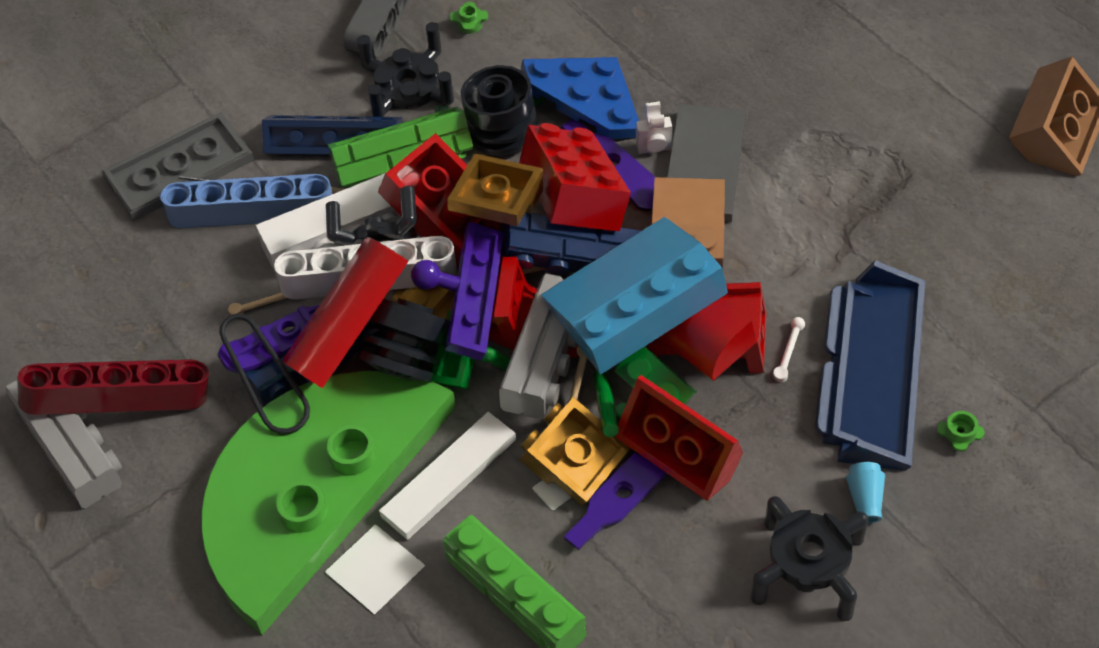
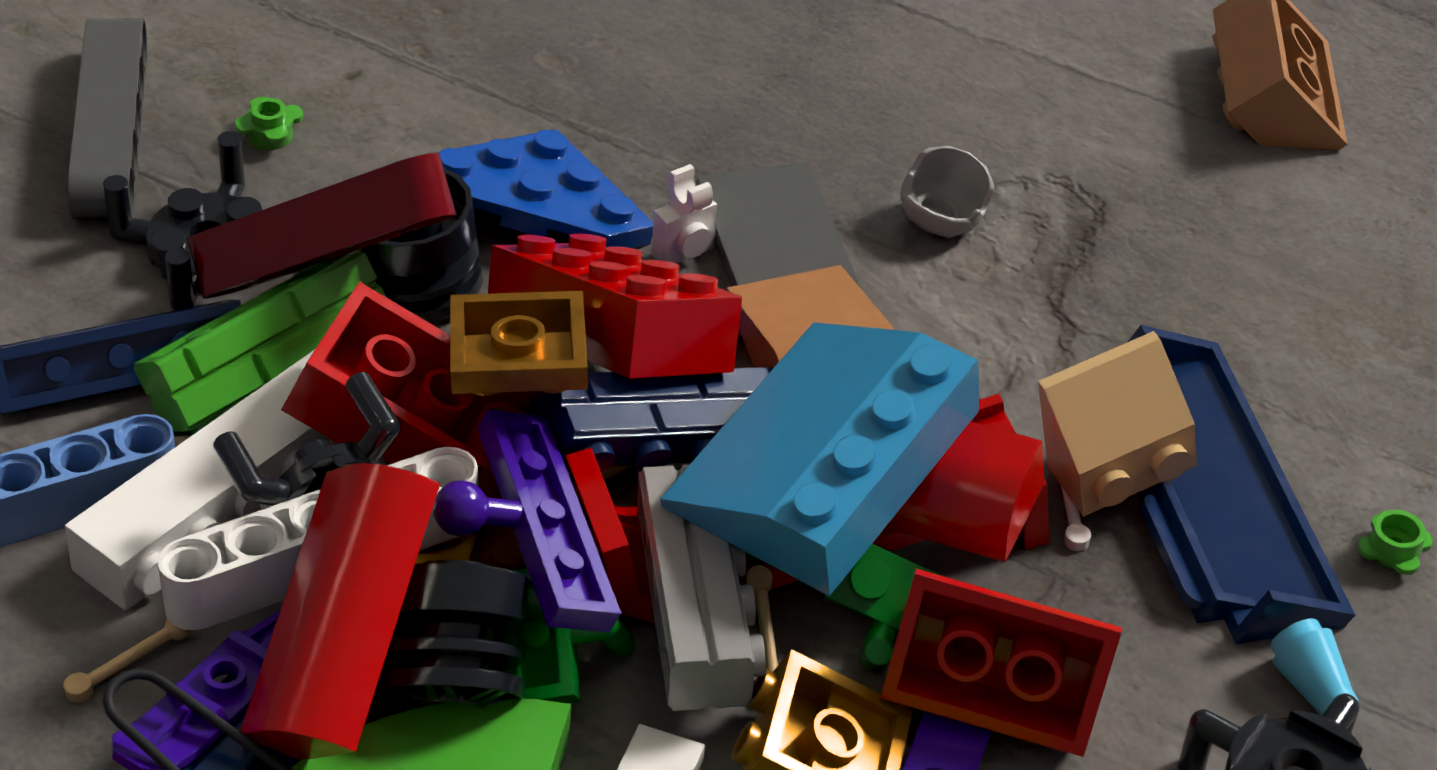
camera: 30 degrees left, 10 degrees down
green piece [593,371,619,437] -> none
none -> dark red beam [187,152,456,299]
none -> light grey hair [900,146,994,238]
none -> tan slope [1038,331,1197,517]

